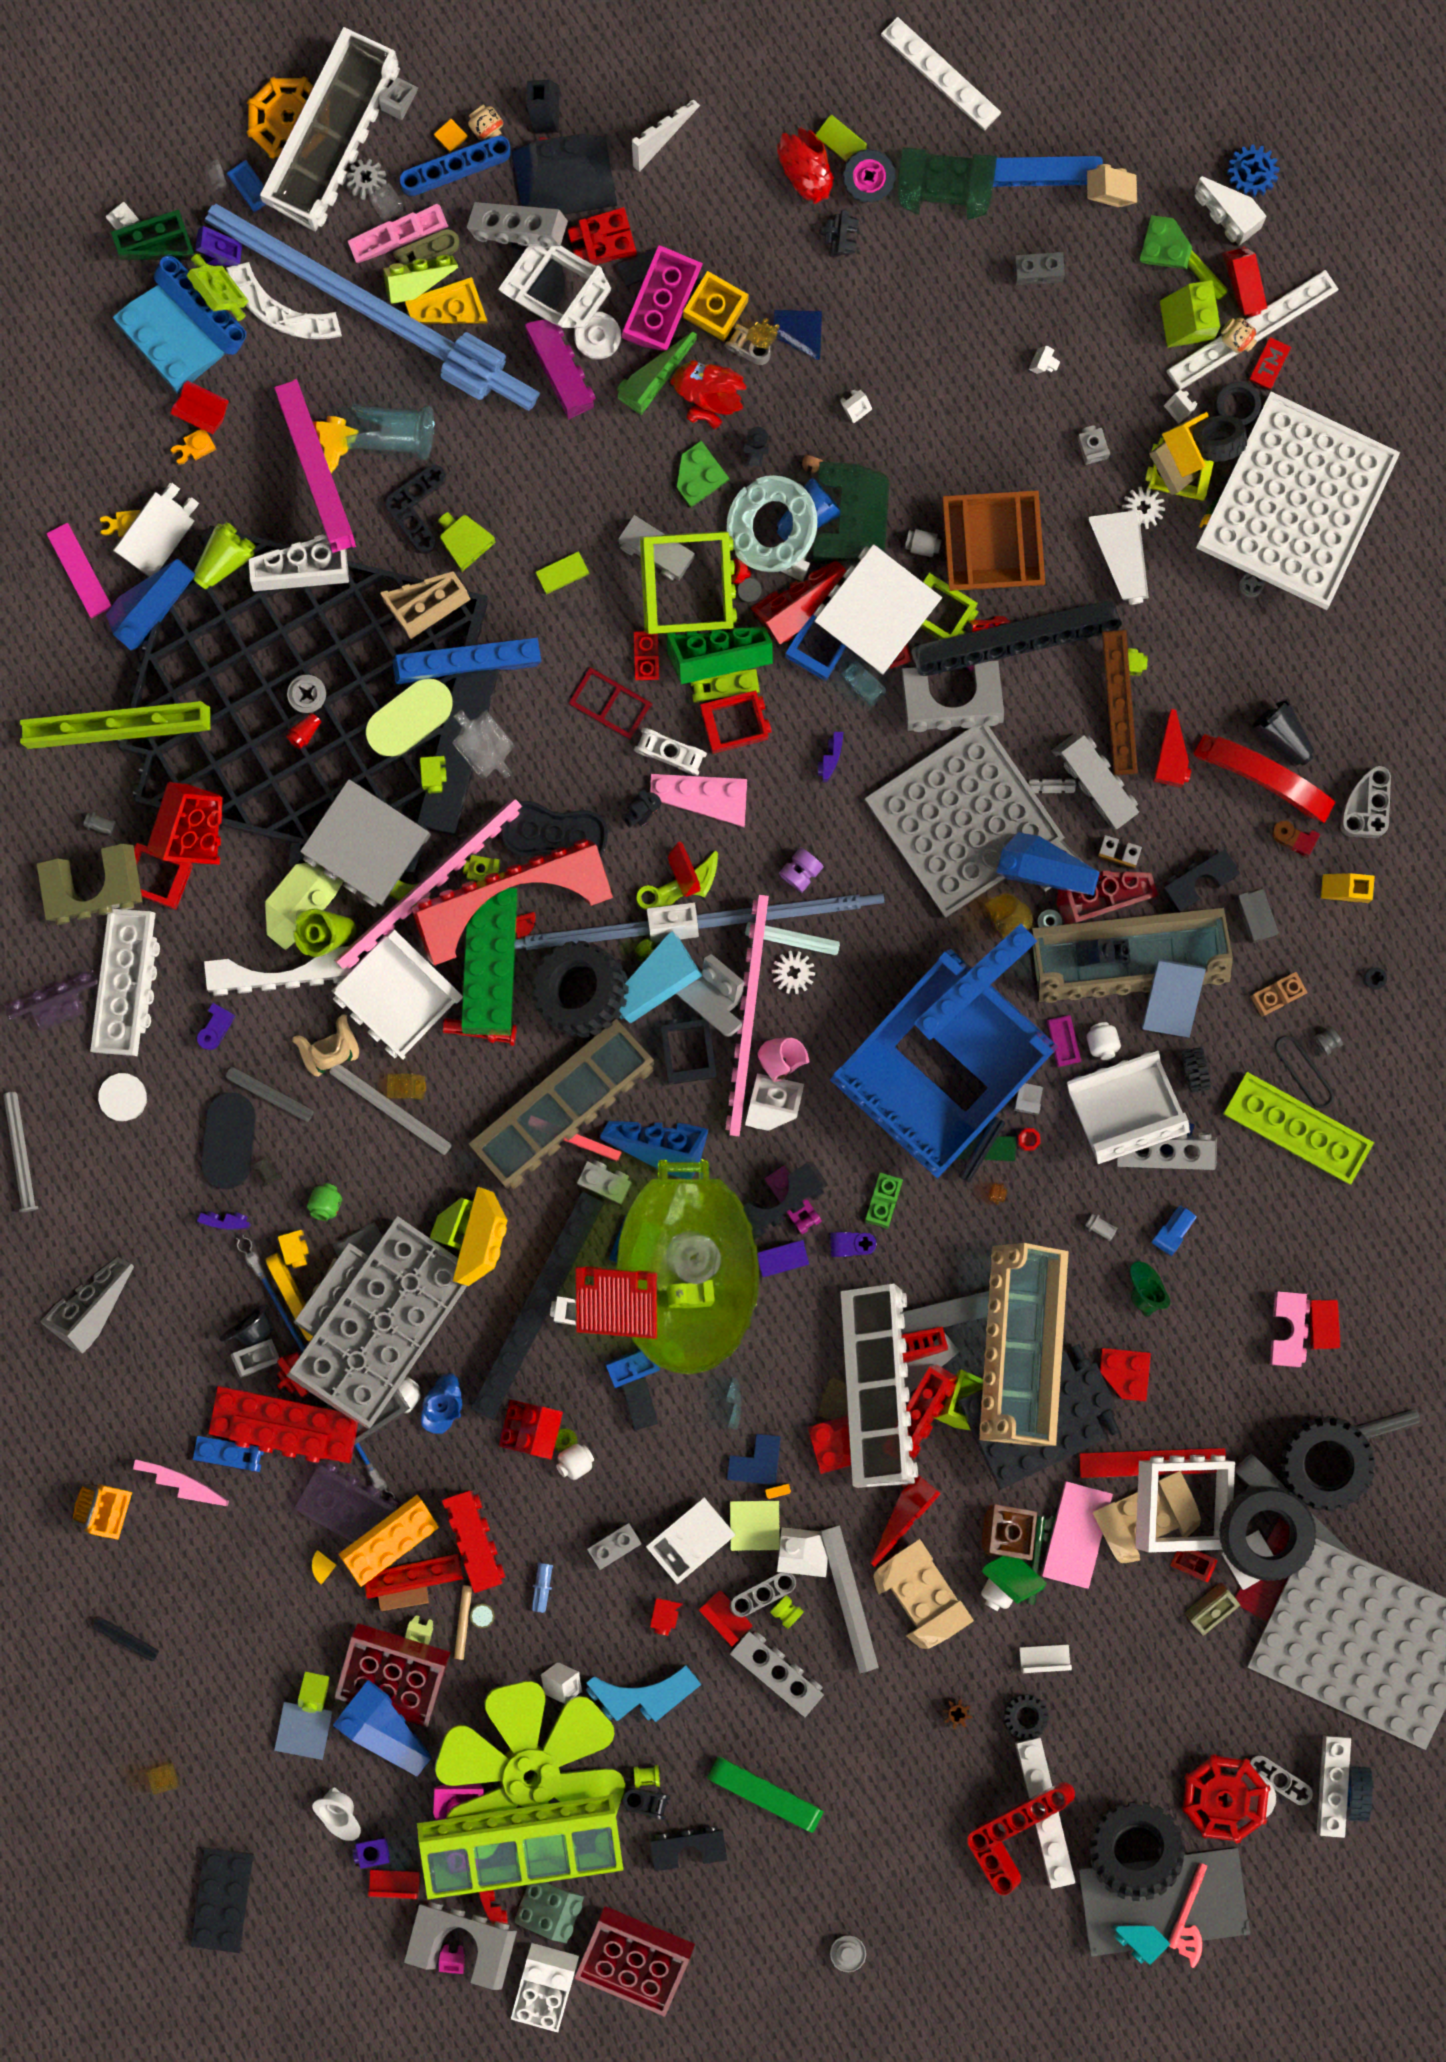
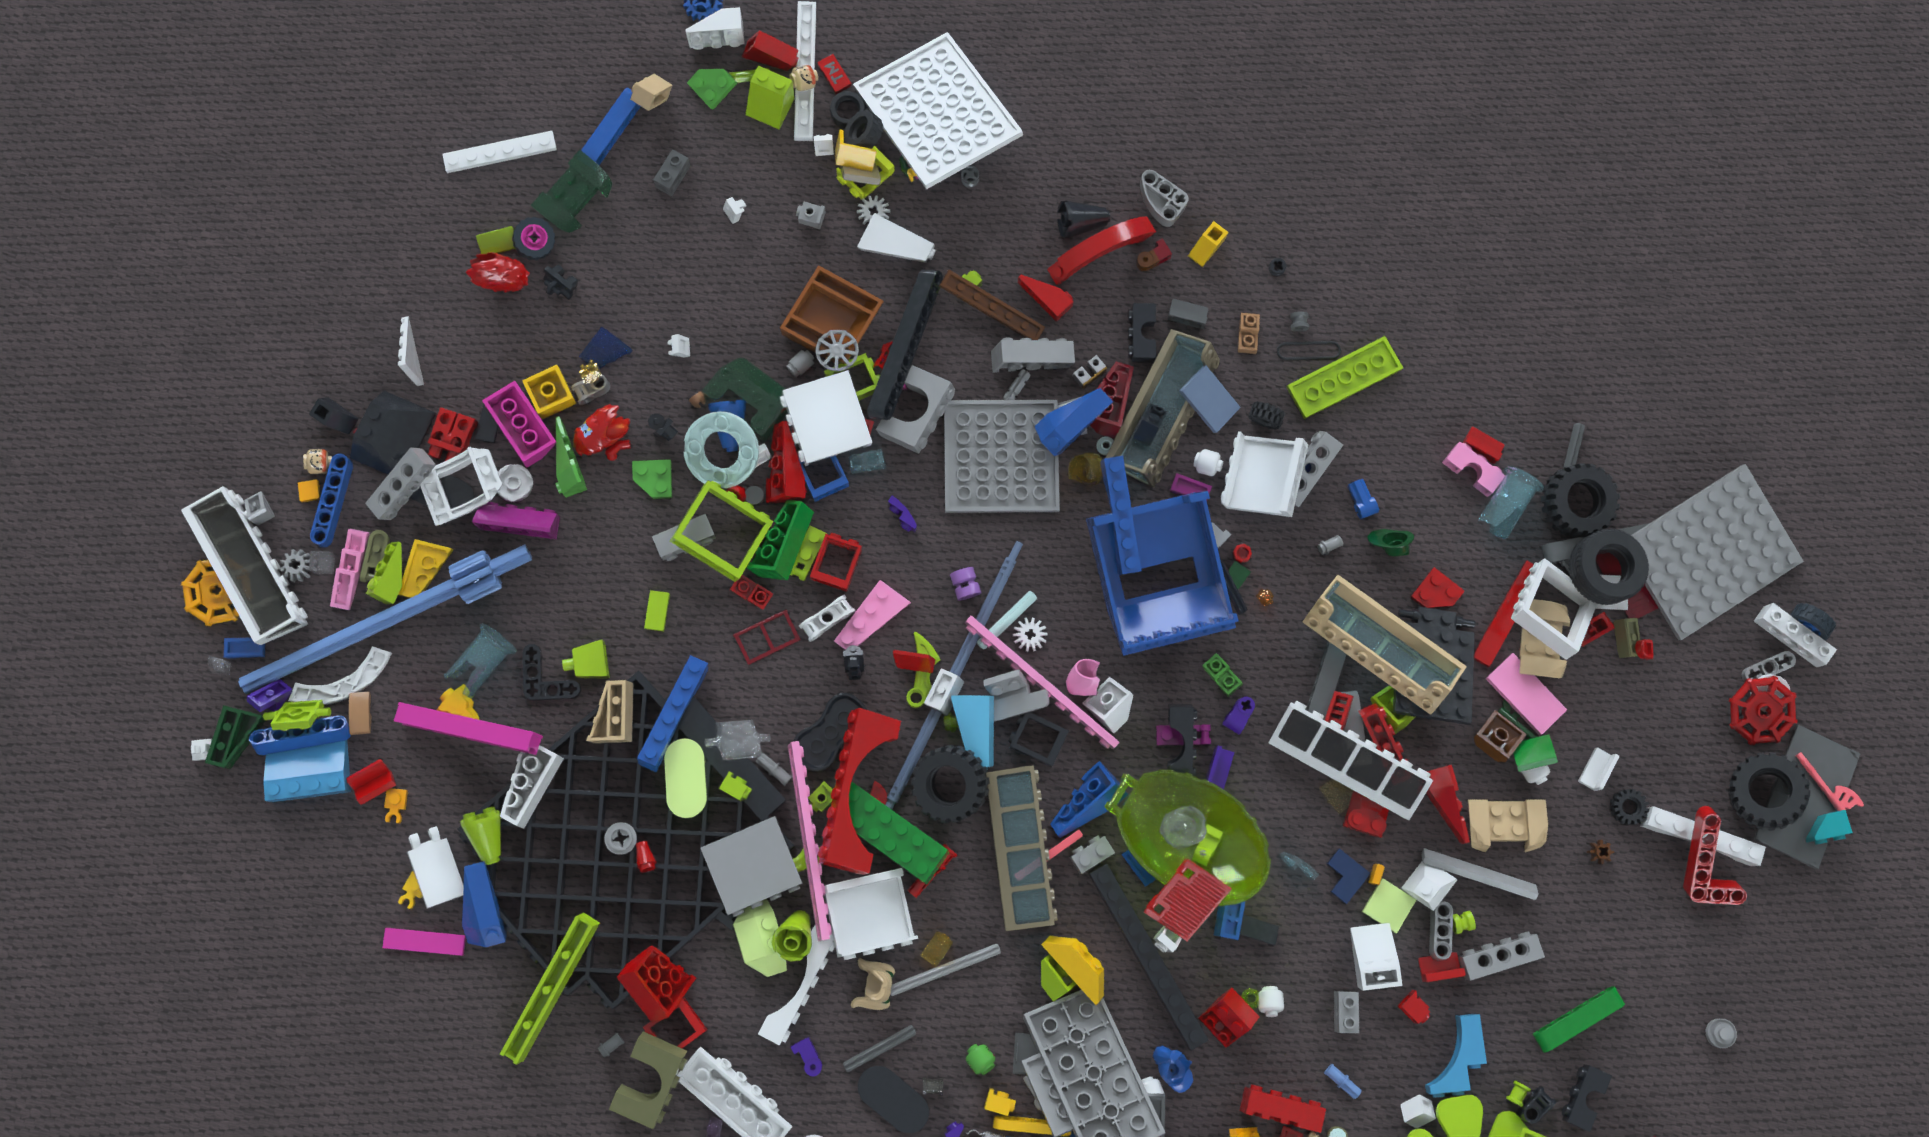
camera: 60 degrees left, 5 degrees down
none -> medium nougat slope [349,692,372,735]
none -> light grey axle [756,753,792,786]
none -> light grey wheel [816,330,859,371]
none -> clear light blue piece [1478,466,1544,539]
none -> red tile [1635,639,1654,660]

